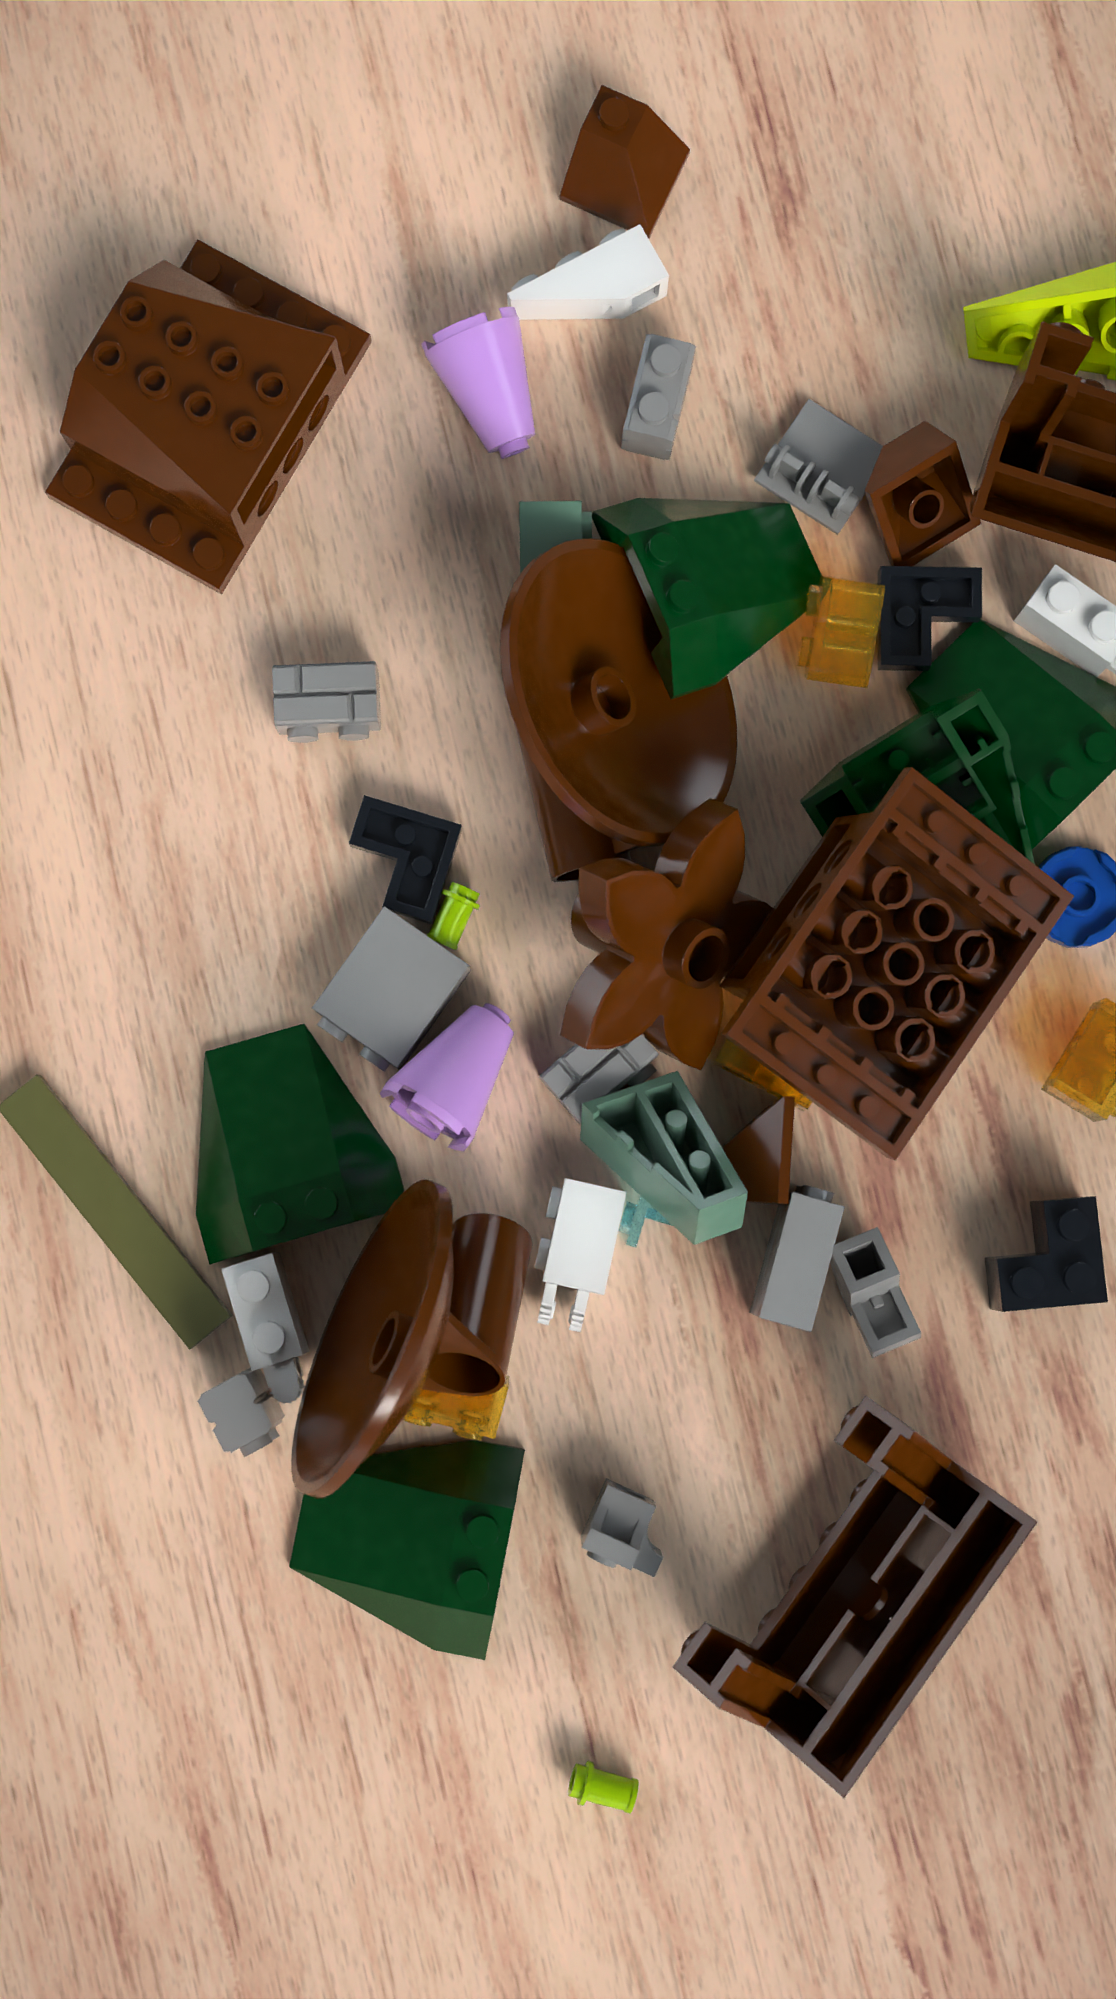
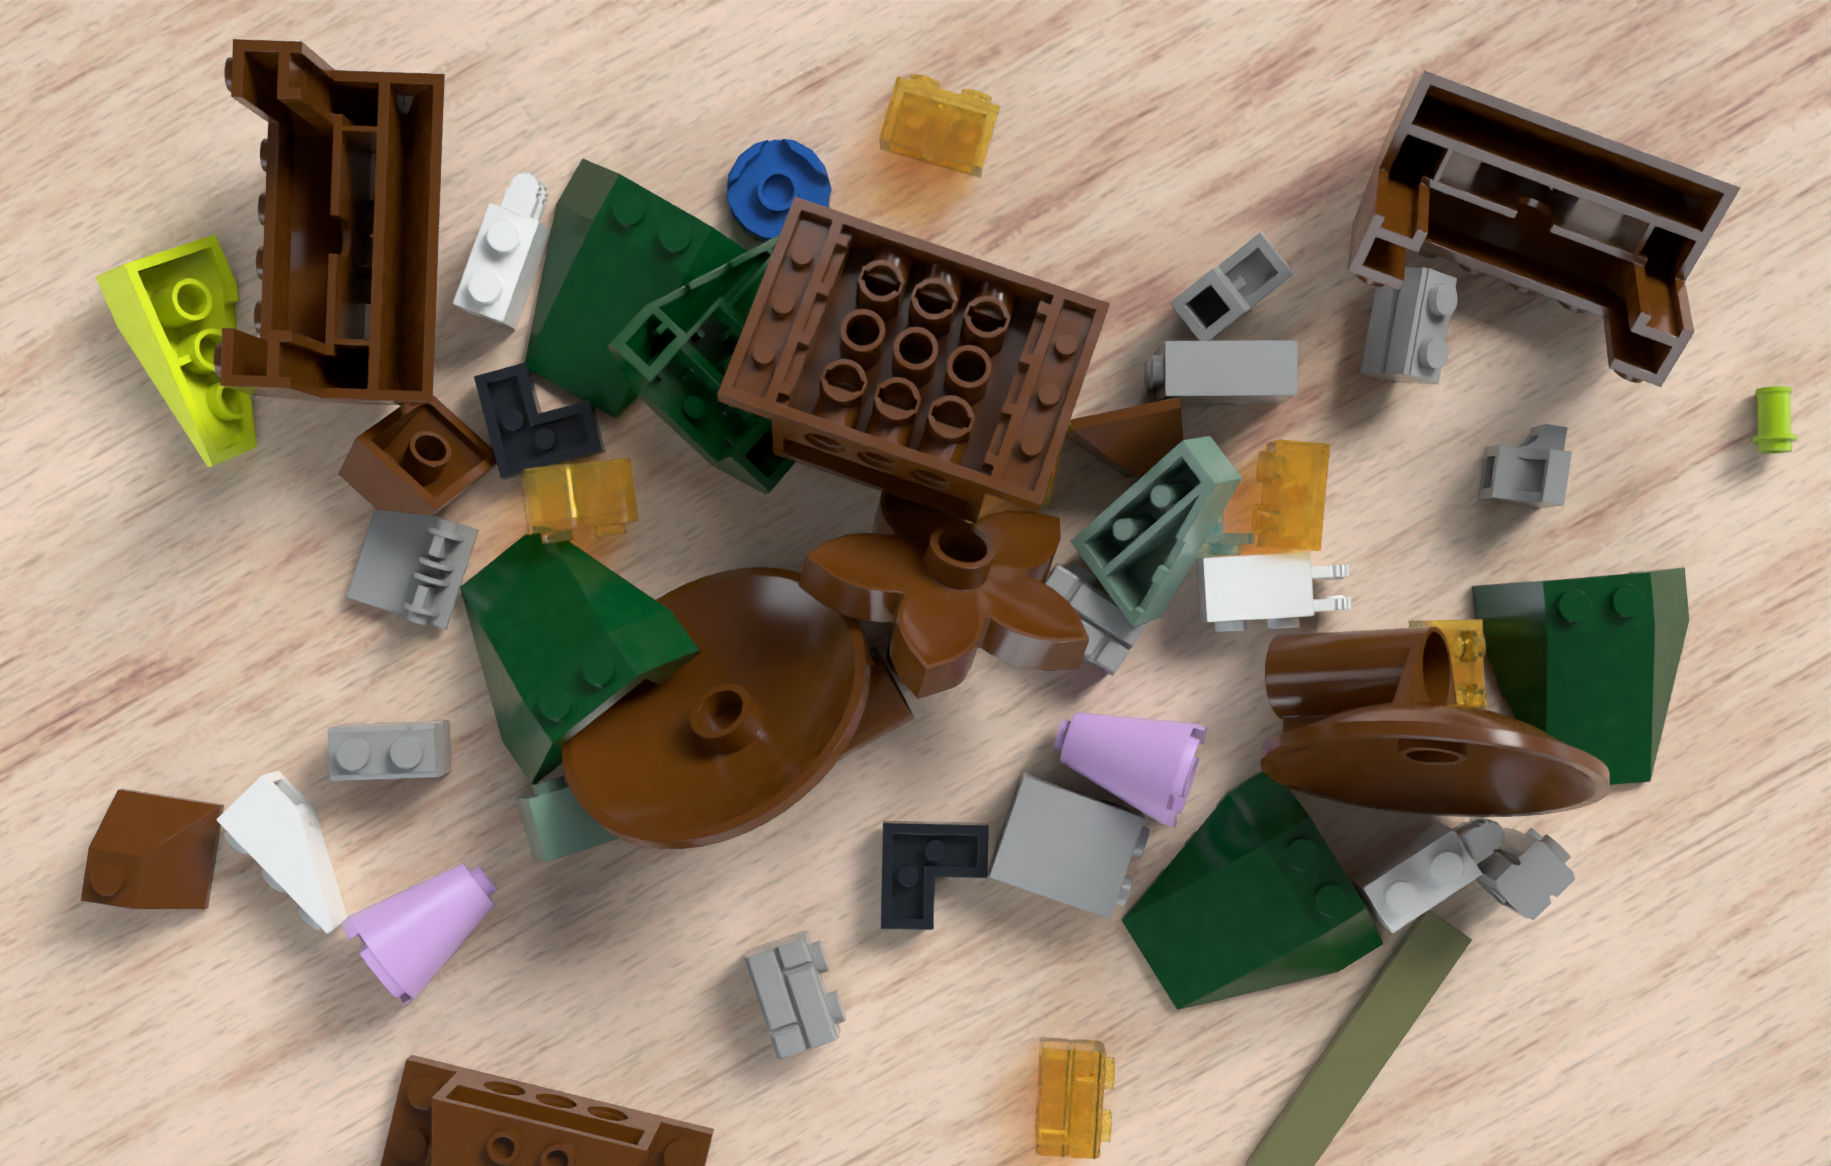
camera: 105 degrees left, 5 degrees up
lime pin [427,882,480,950] -> none
black brick [985,1196,1108,1312] -> none
none -> clear yellow brick [1034,1037,1115,1159]
none -> clear yellow brick [1252,439,1330,552]
none -> light grey brick [1361,267,1458,384]

